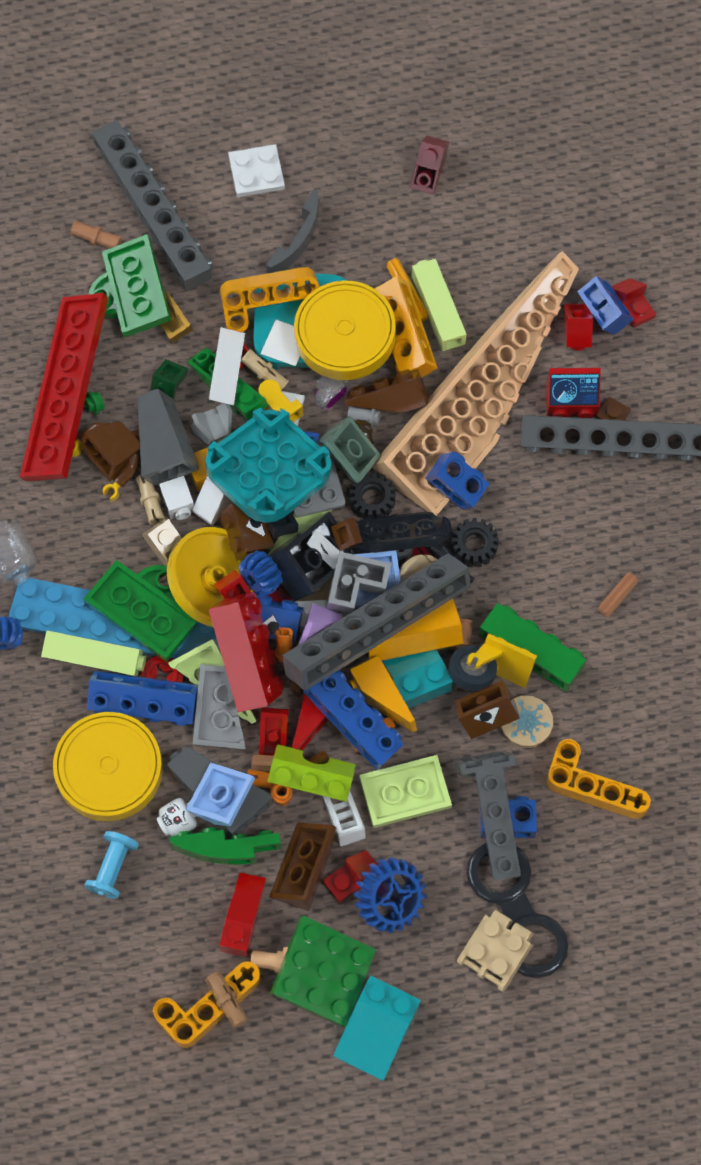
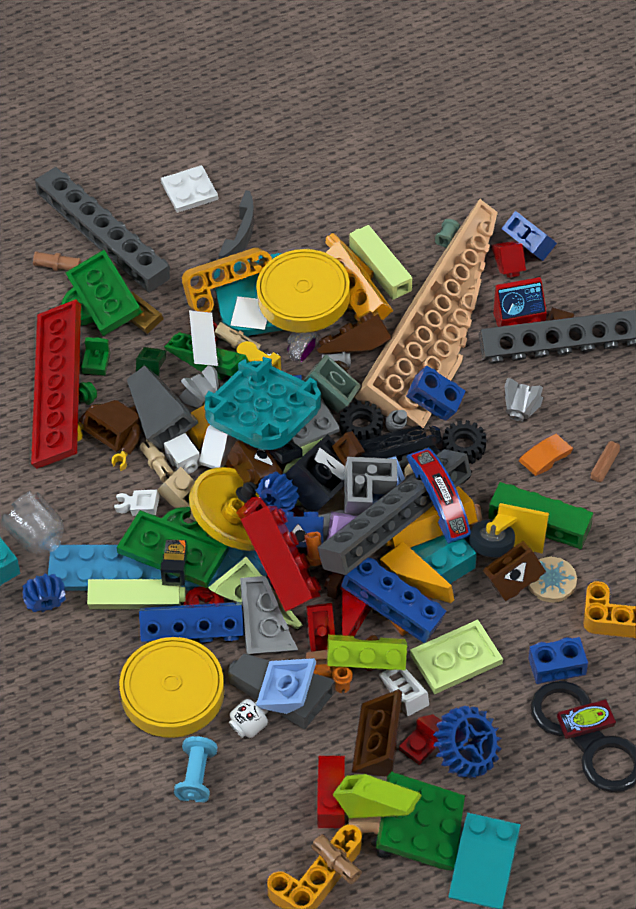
camera: 10 degrees left, 15 degrees down
green slope [169,827,281,865] -> none
dark red slope [410,135,450,194] -> none
dark grey bracket [453,751,521,881] -> none
tan plate [457,910,533,992] -> none
red slope [612,278,656,328] -> none
none -> green bracket [82,337,110,376]
none -> white plate [114,490,160,516]
none -> black leg [161,539,187,586]
none -> black piece [236,482,257,503]
none -> lime slope [333,774,421,818]
none -> light grey cylinder [385,410,407,432]
none -> slope [406,448,471,544]
none -> sand green bush [435,219,461,248]
none -> light grey brick [504,378,543,421]
none -> orange slope [519,434,573,476]
none -> tile [557,699,616,739]

